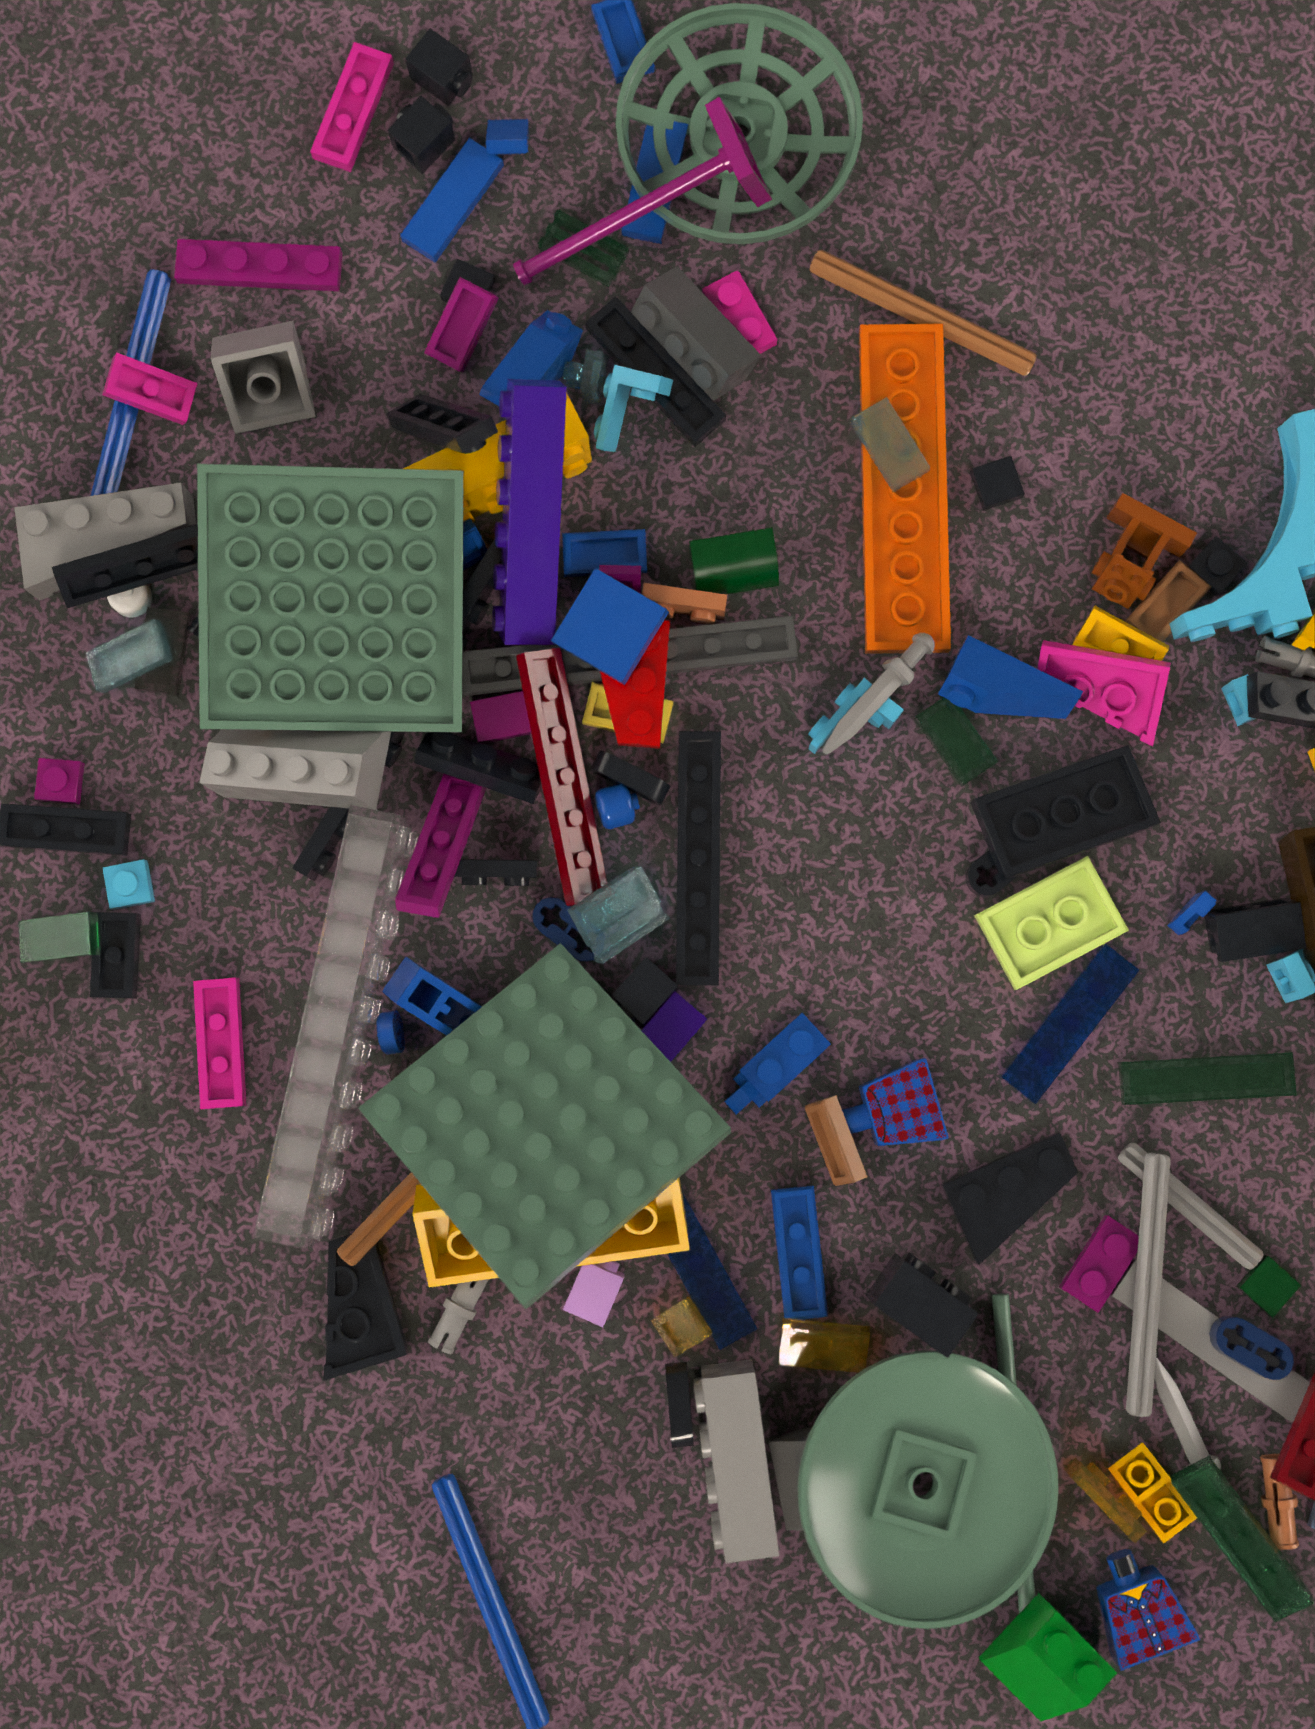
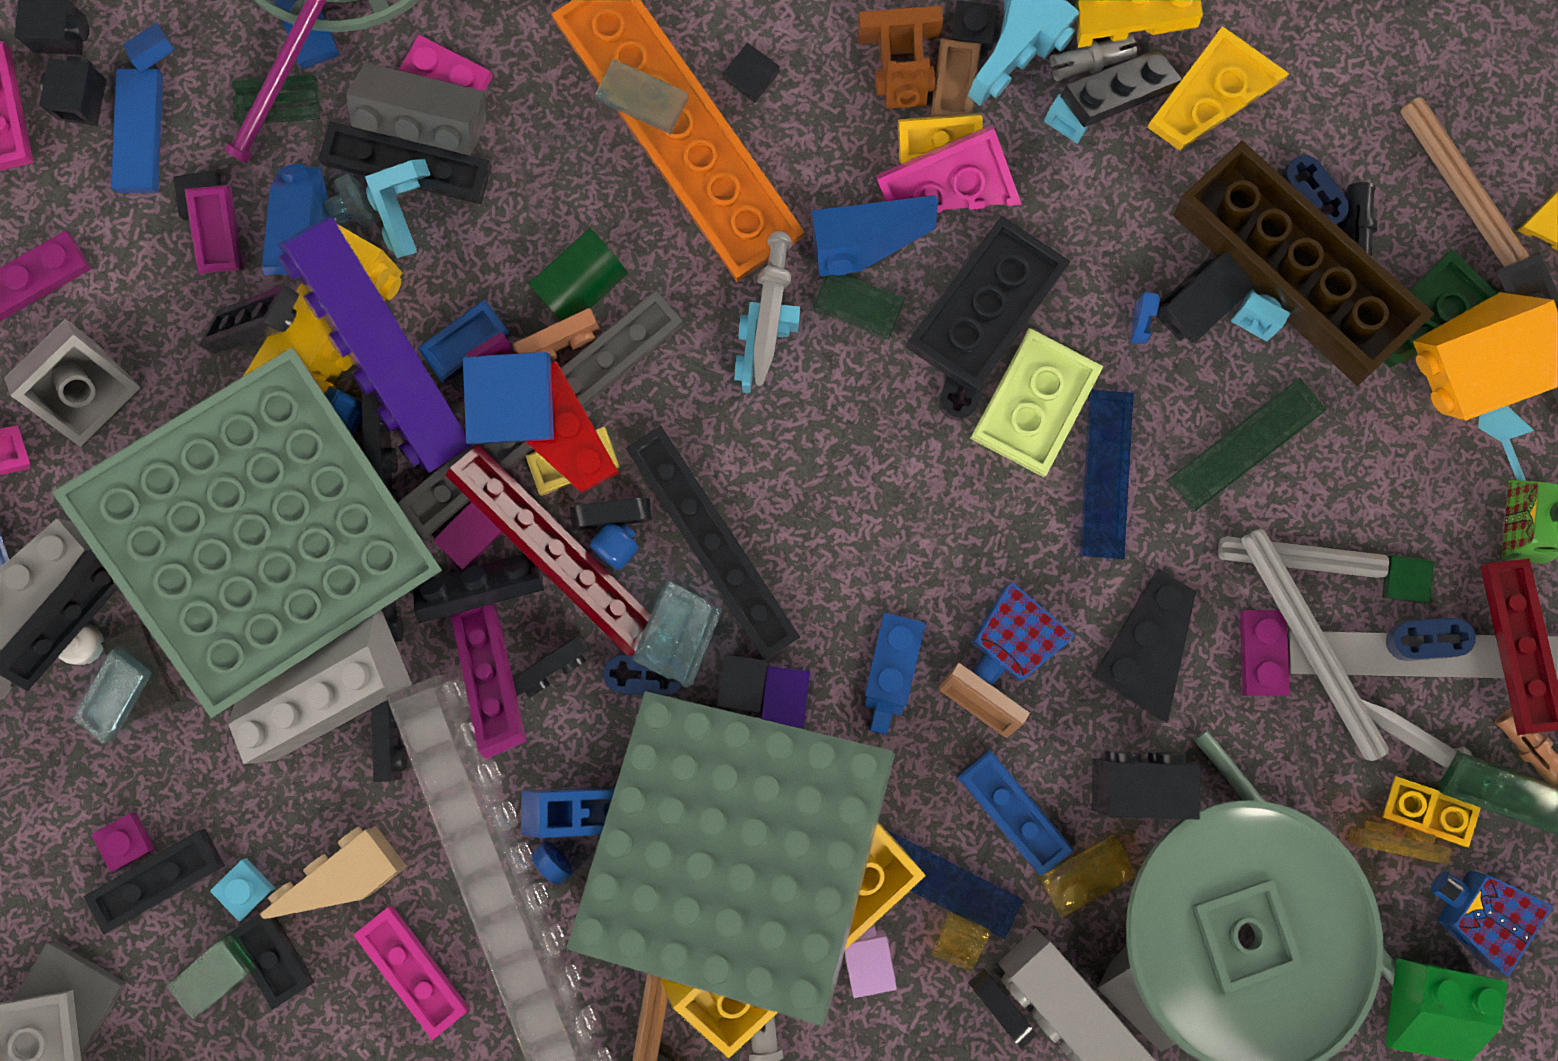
camera: 40 degrees left, 0 degrees up
none -> tan slope [260,826,407,919]

